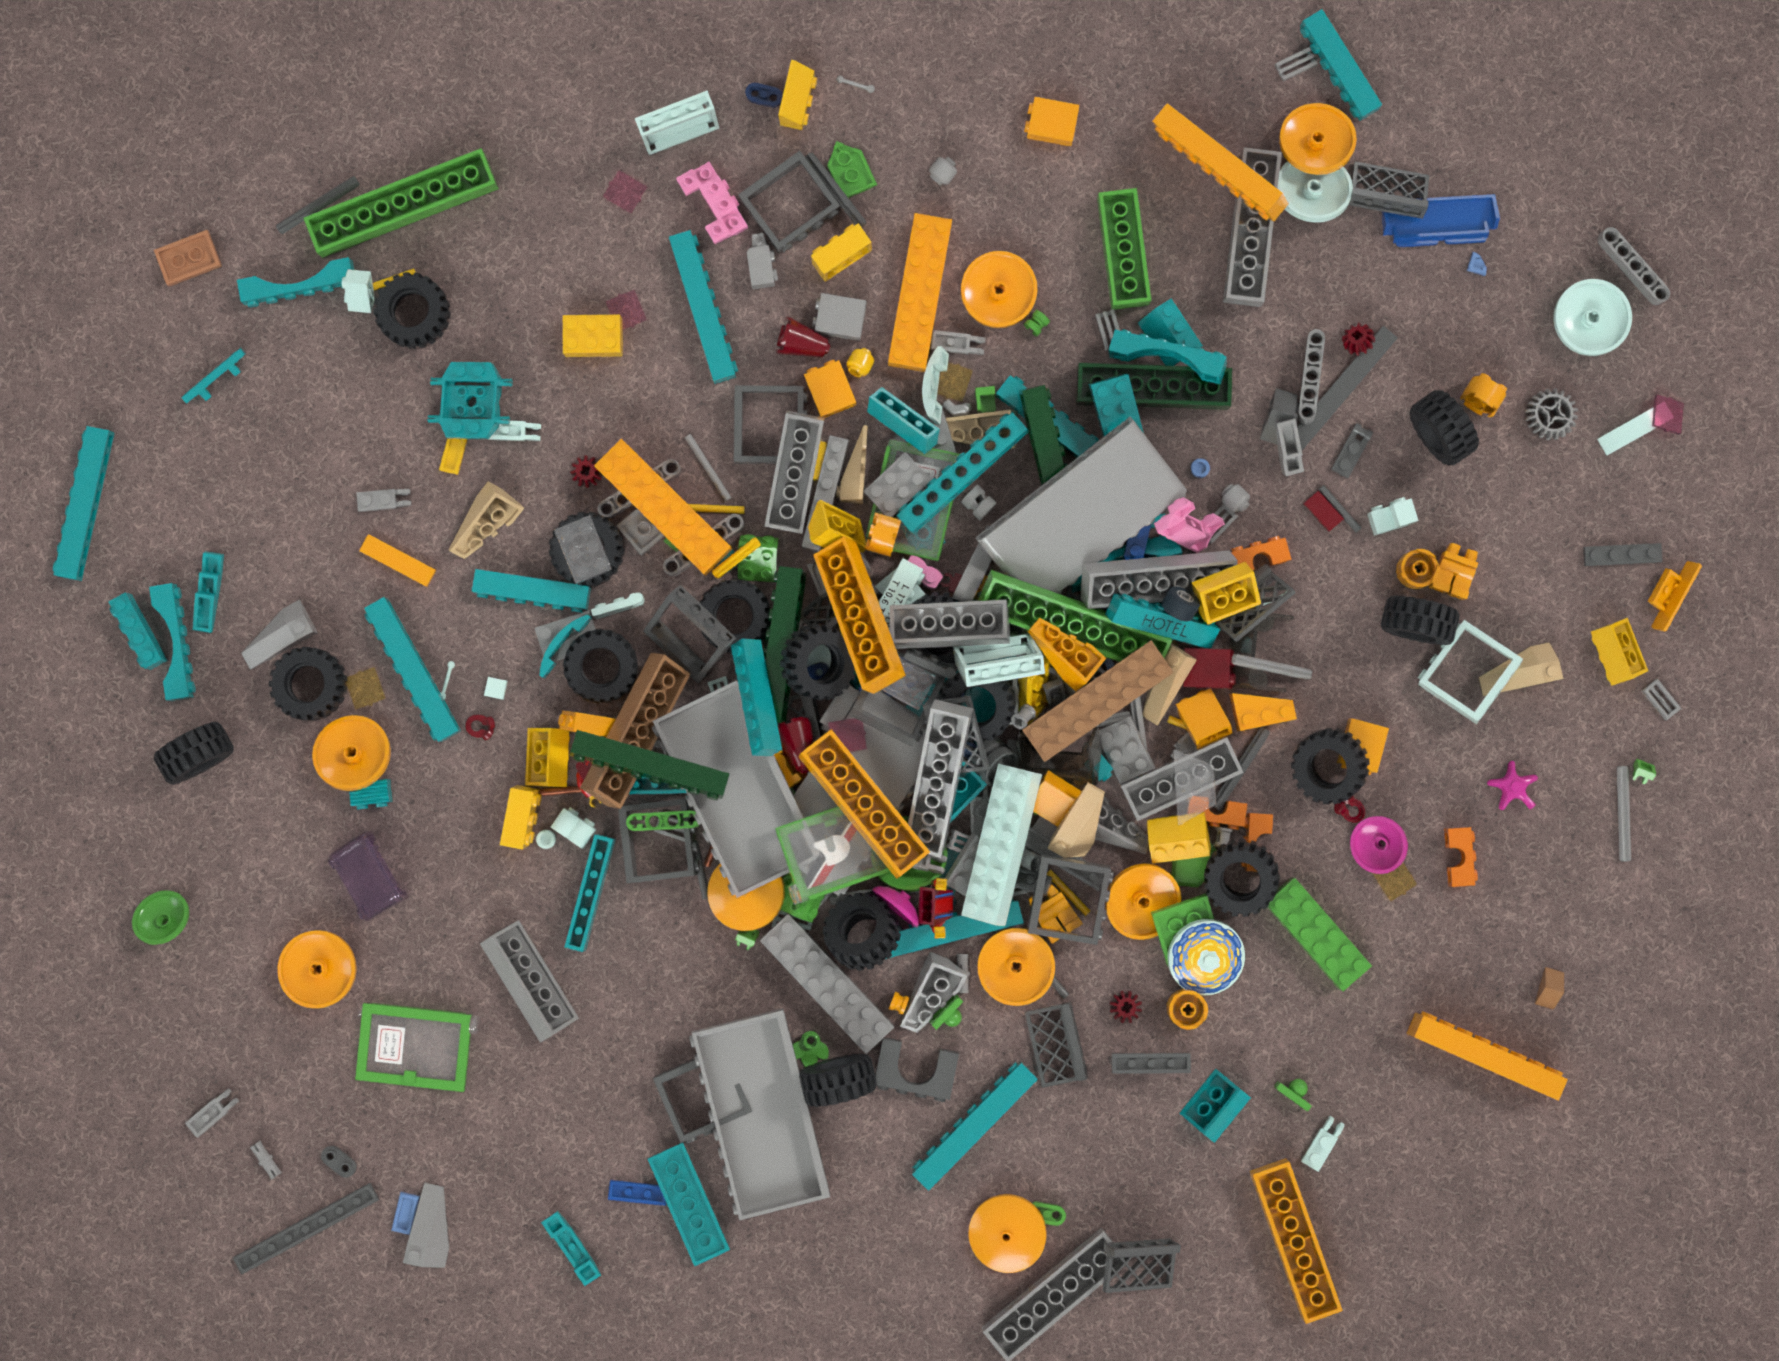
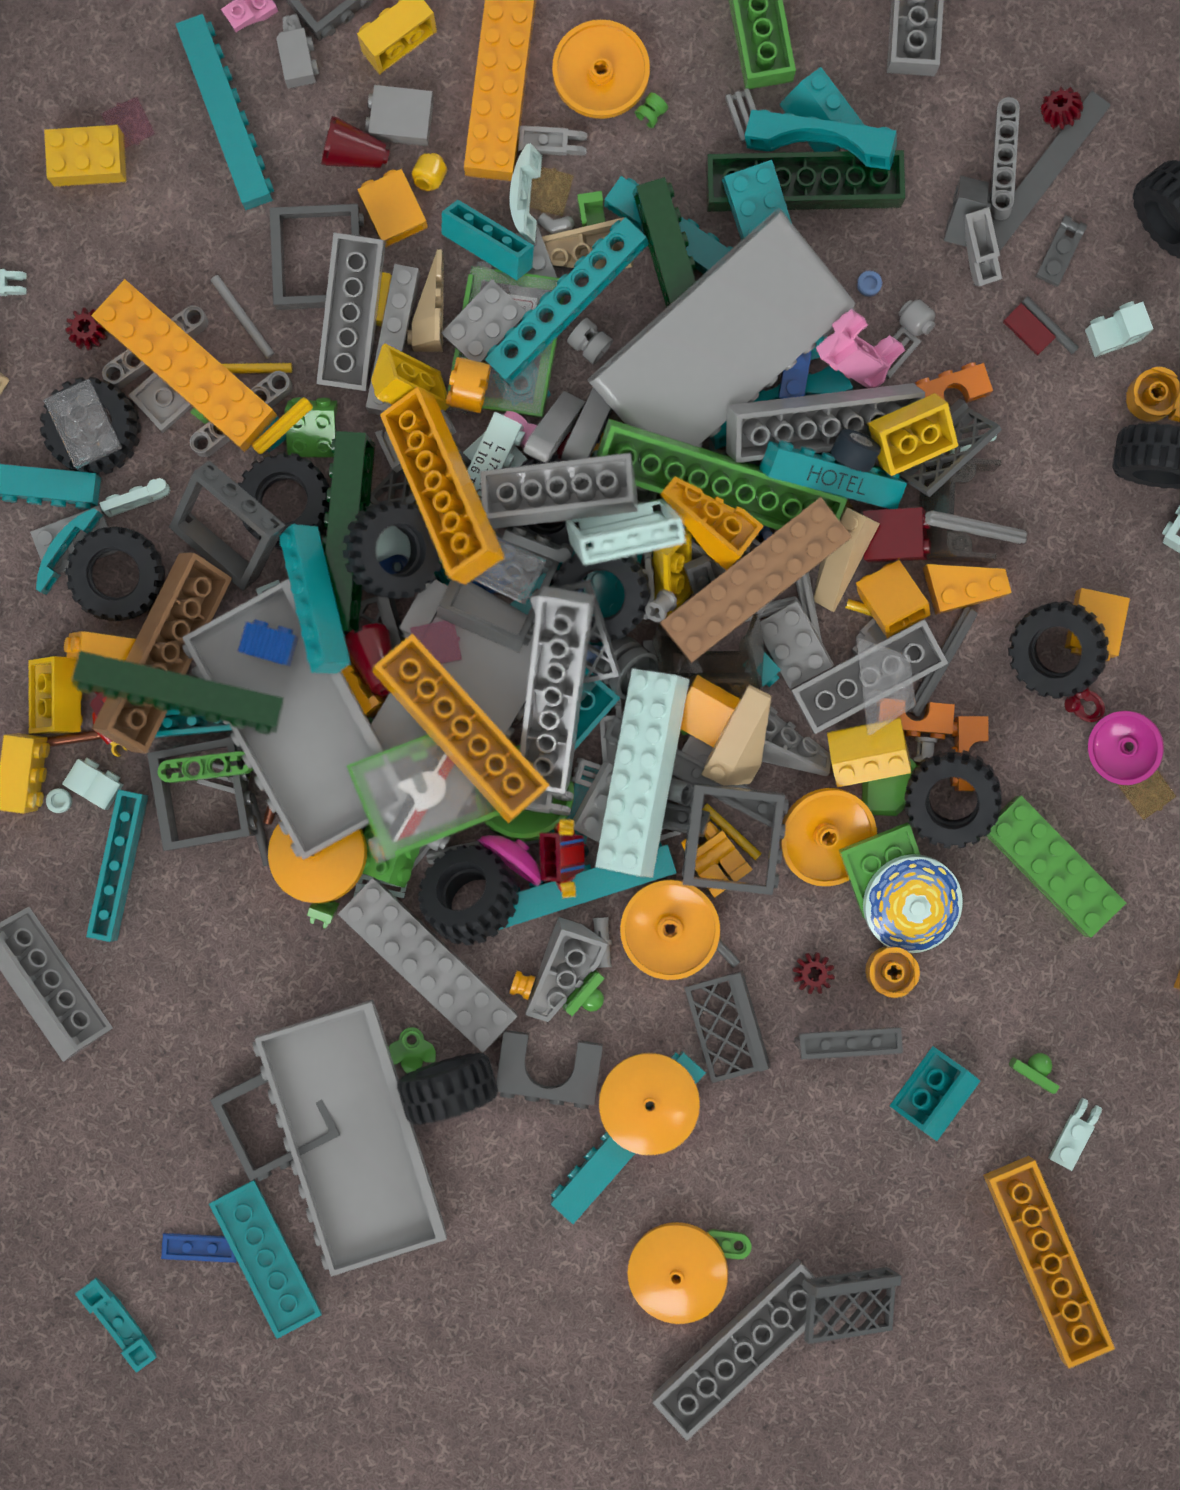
camera: 10 degrees left, 0 degrees up
none -> blue brick [238,619,298,667]
none -> light grey beam [524,391,586,463]
none -> light orange dish [599,1053,700,1155]

